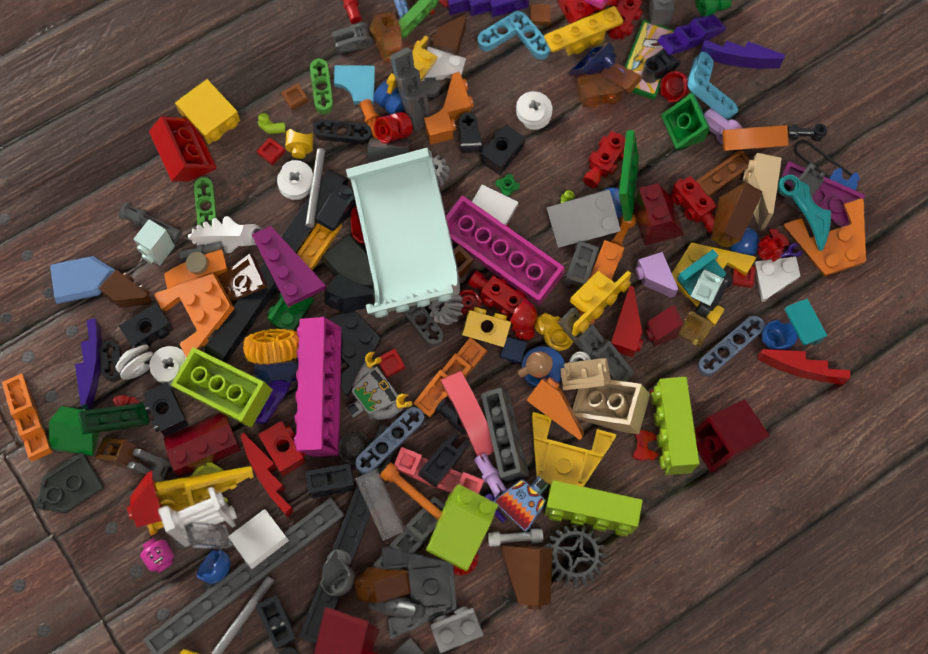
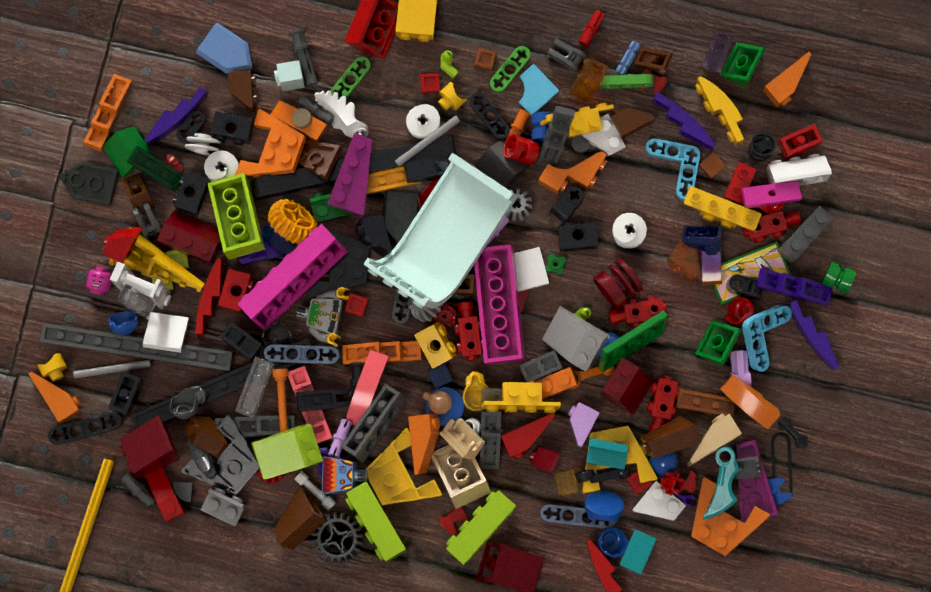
camera: 50 degrees right, 10 degrees up
red hair [510,300,537,340] -> none
light aqua brick [691,270,724,306] -> none
none -> blue tile [585,490,624,523]
none -> dark red wheel [593,258,643,310]

